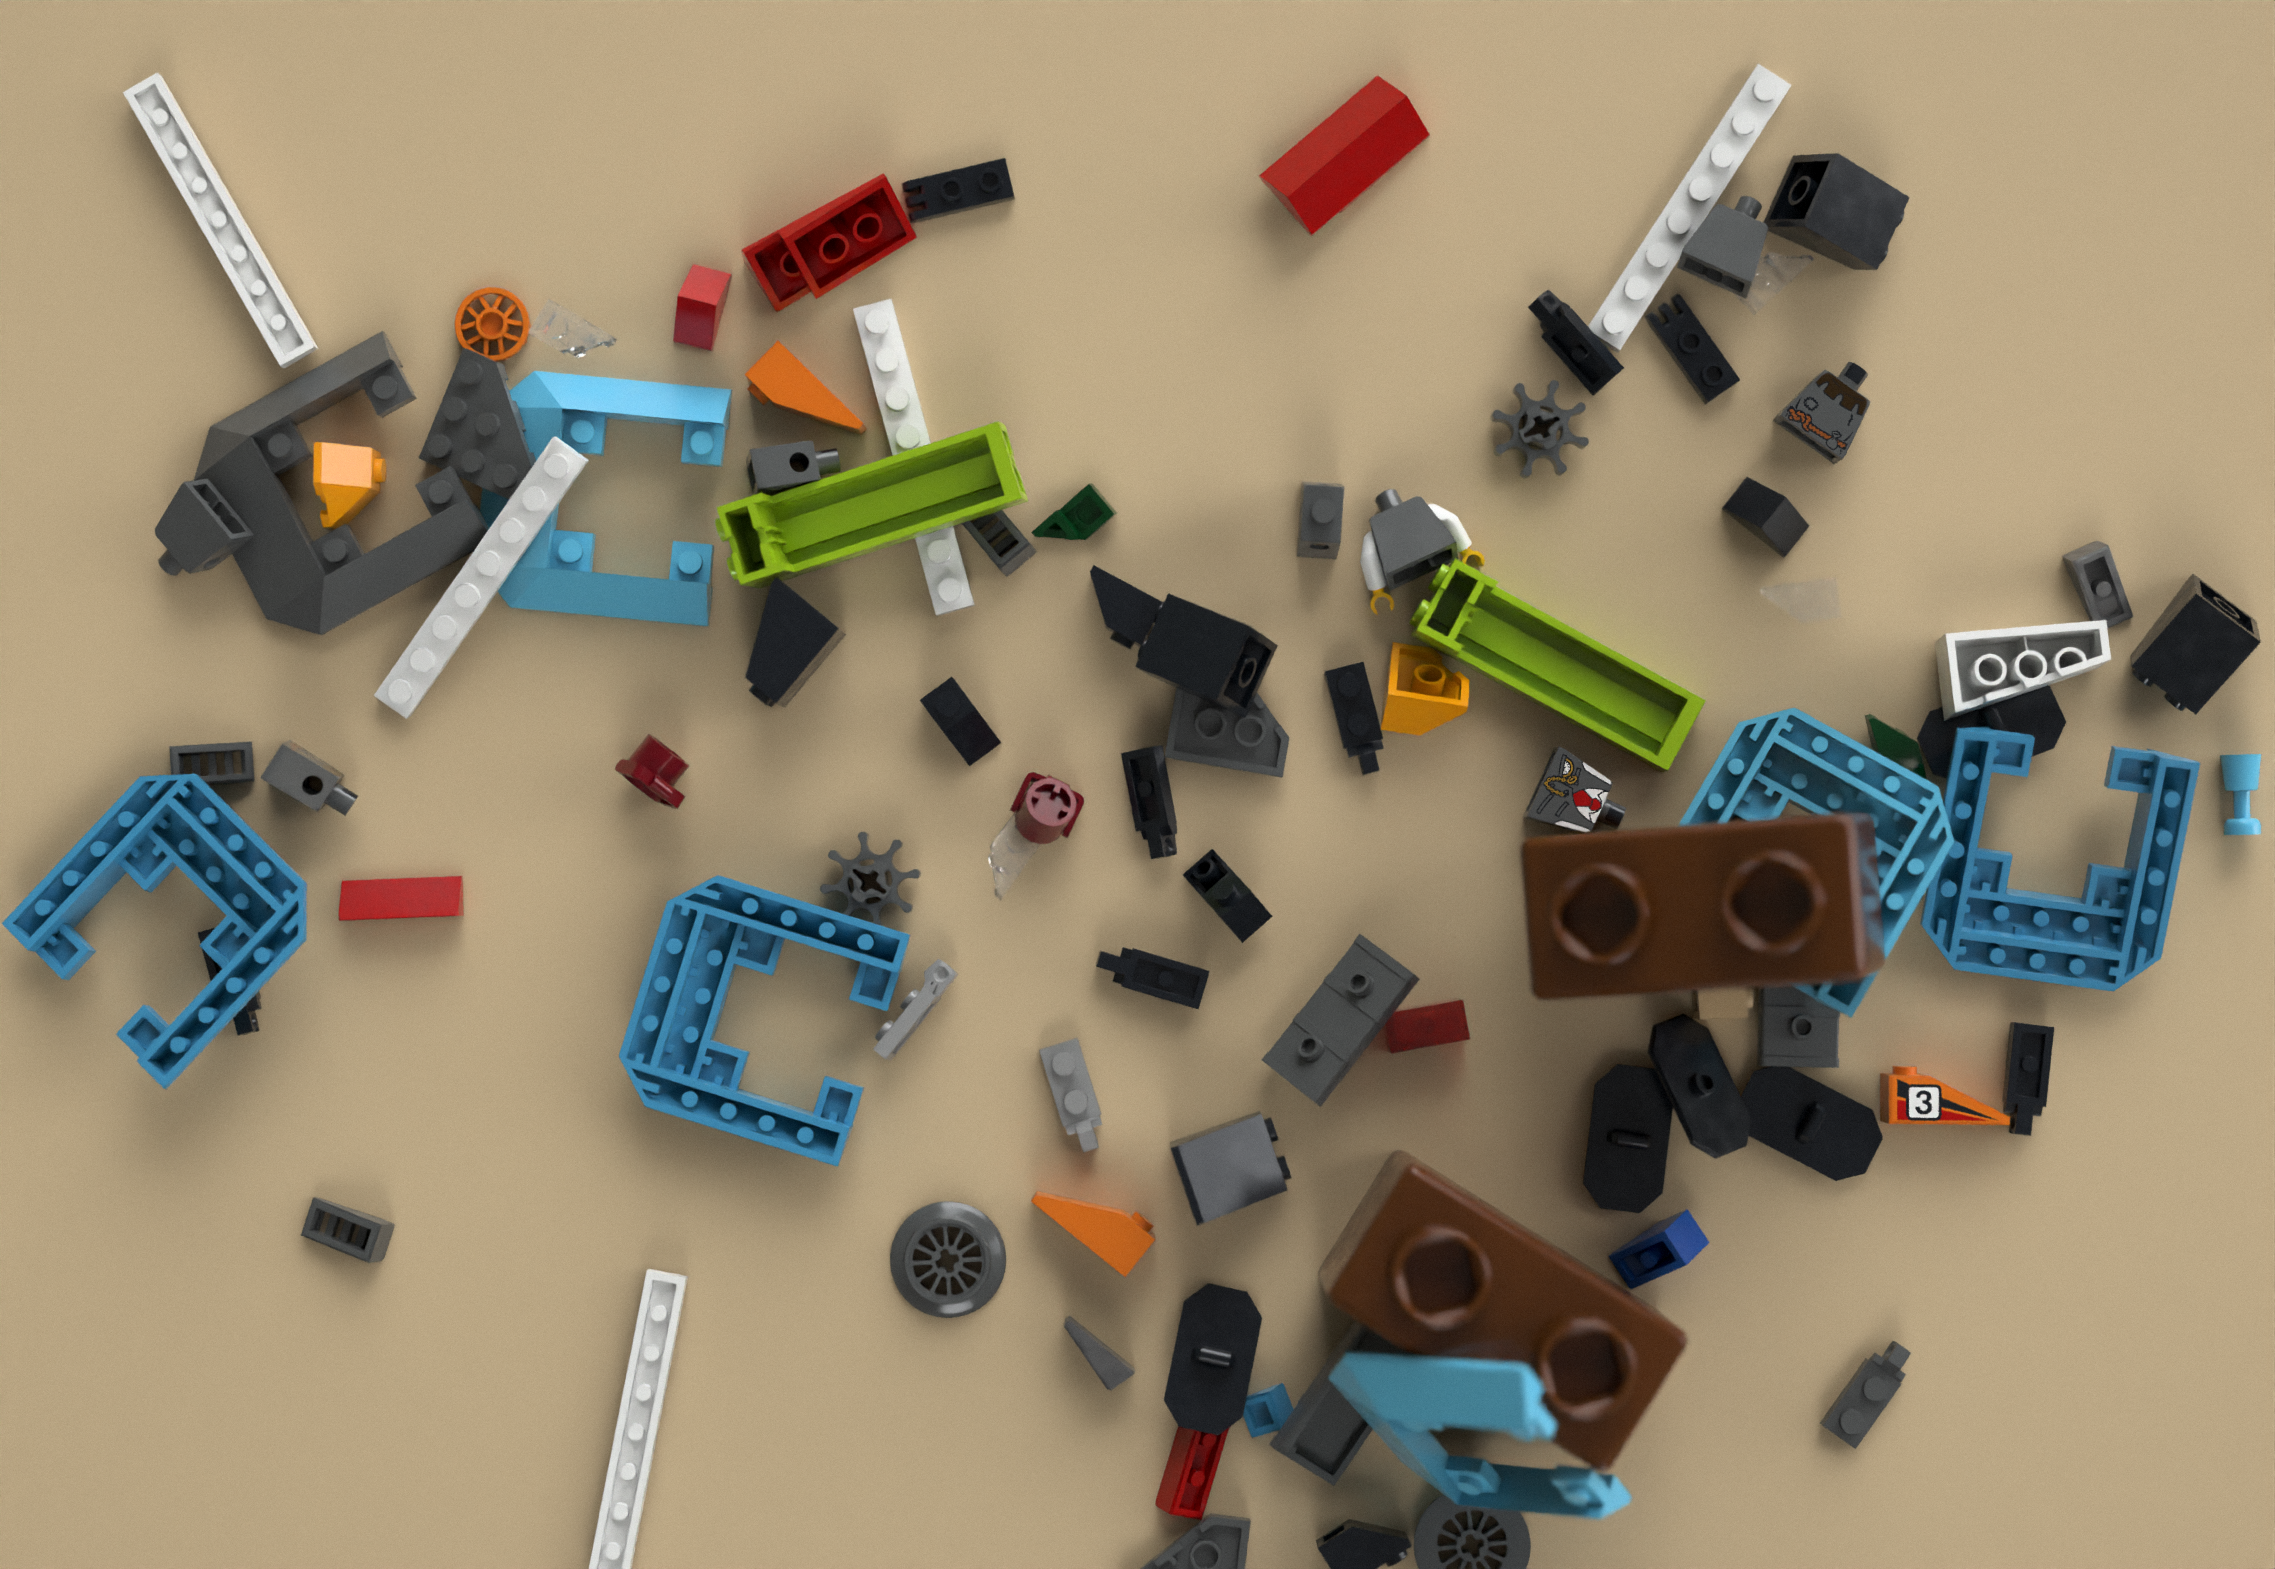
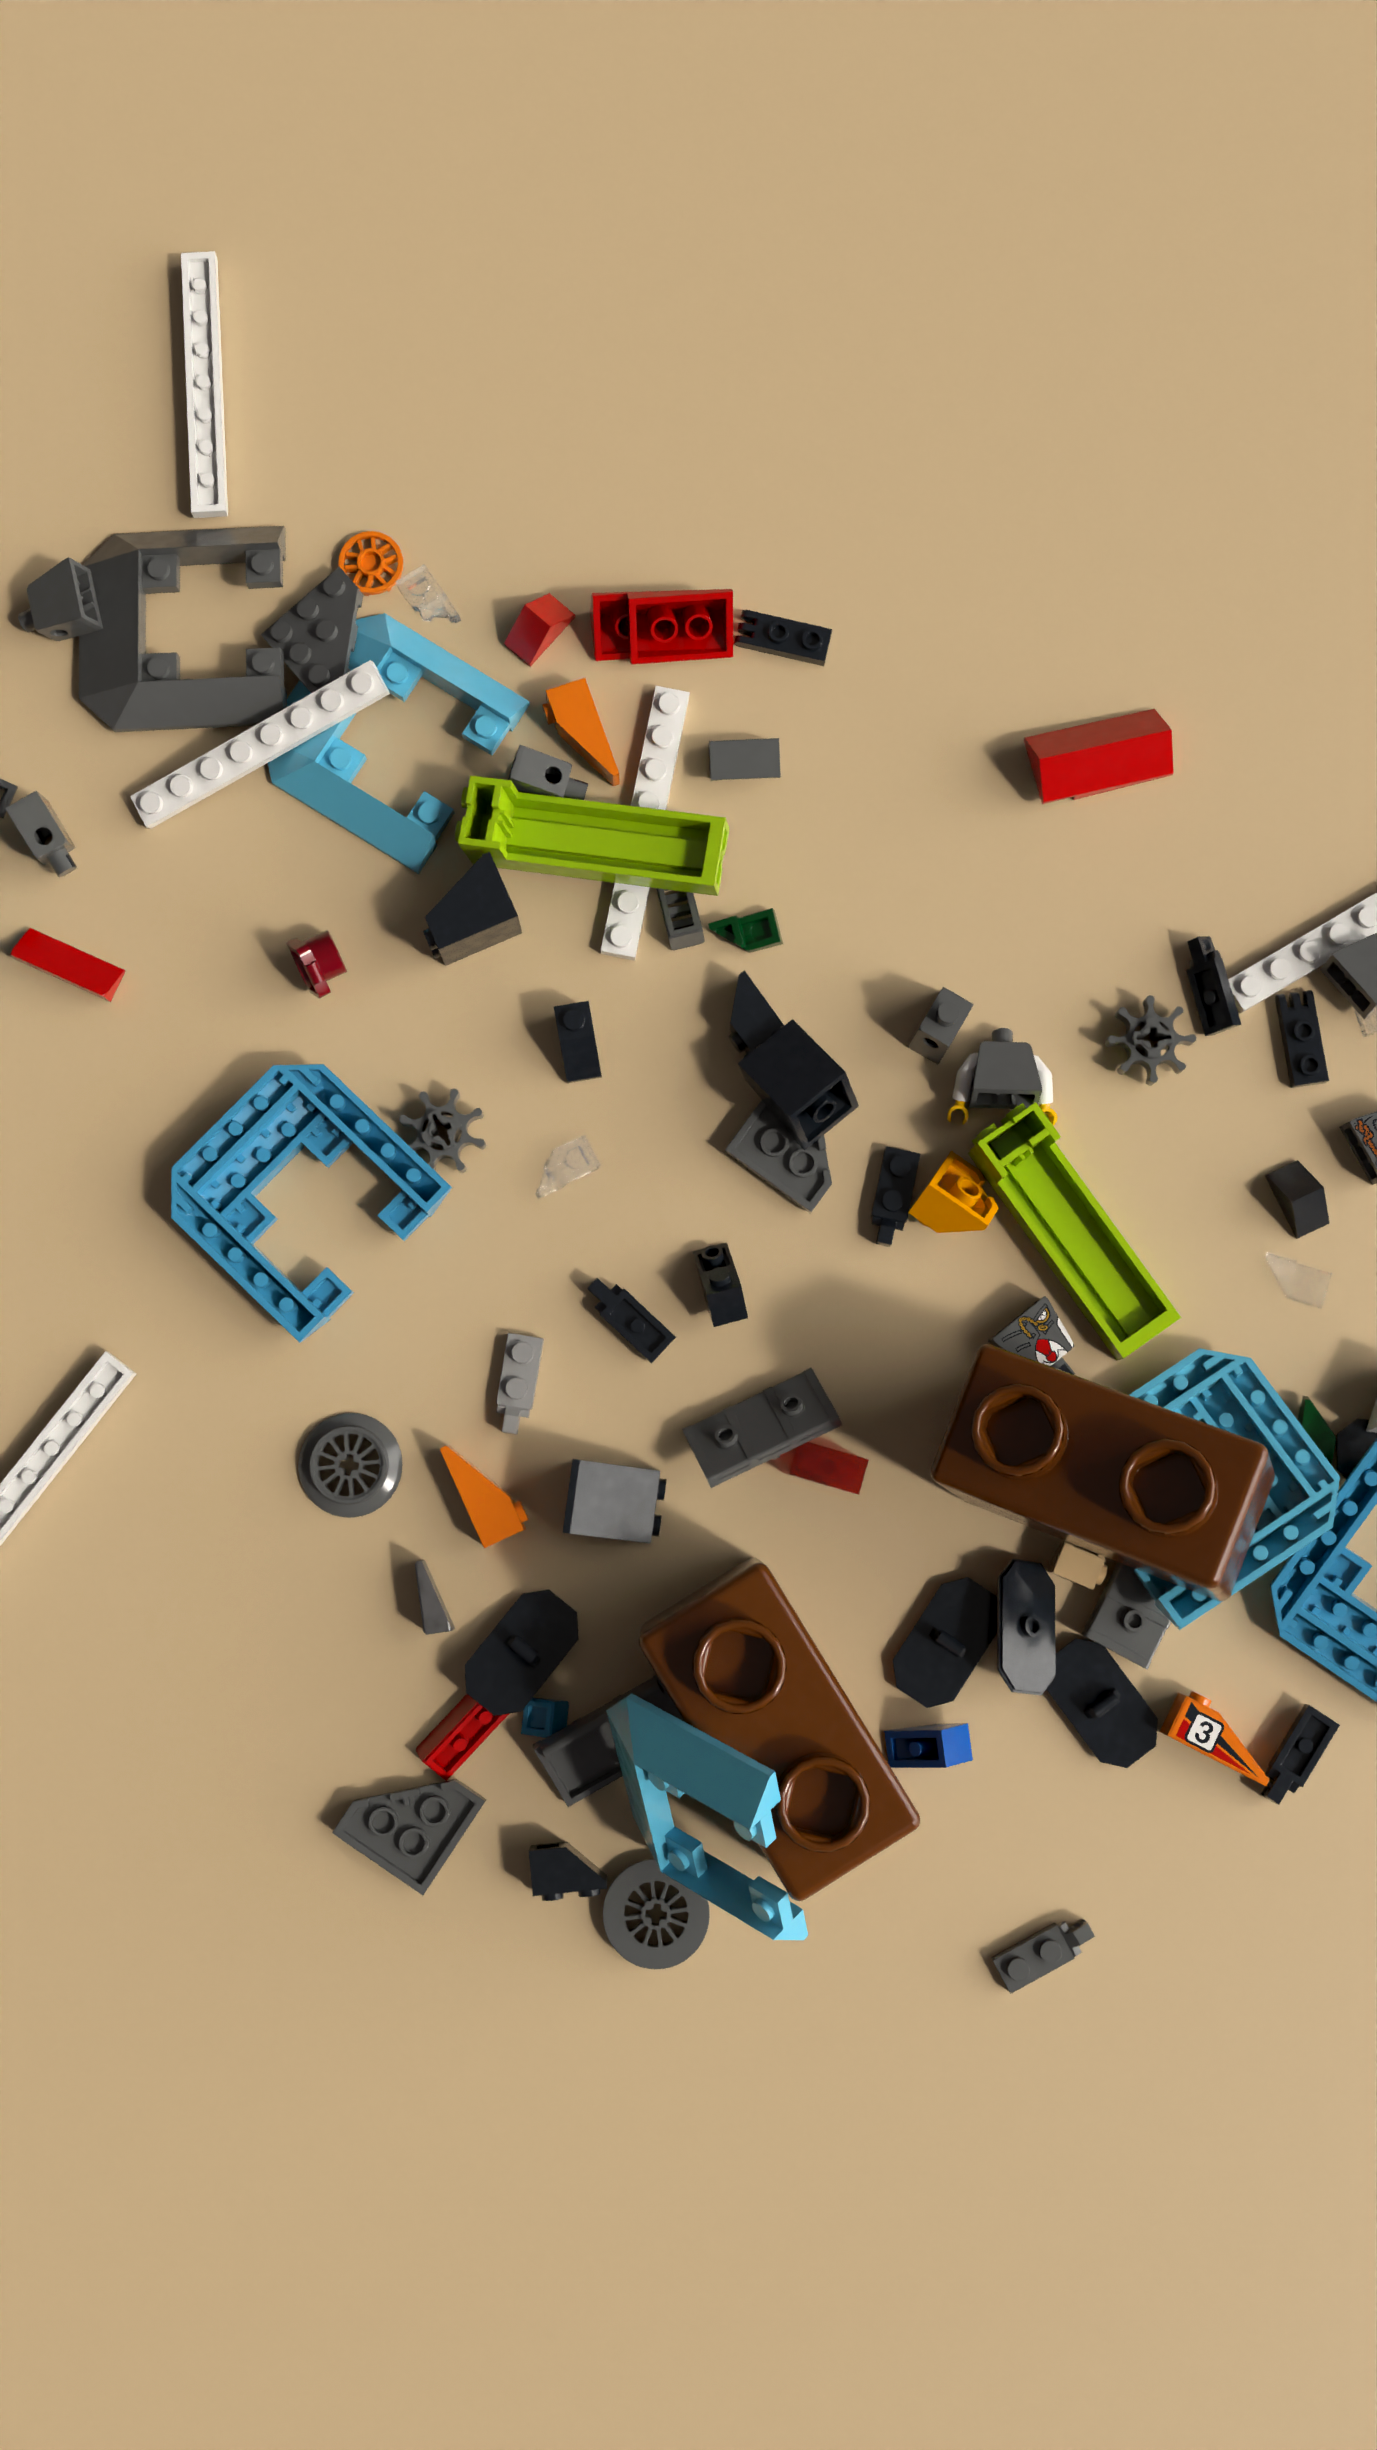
camera: 20 degrees right, 5 degrees down
light orange slope [313,442,387,531] -> none
light grey hinge [873,959,958,1060] -> none
dark red piece [1010,772,1084,844] -> none
black hinge [1121,745,1177,859] -> none
none -> dark grey hinge [708,738,781,781]

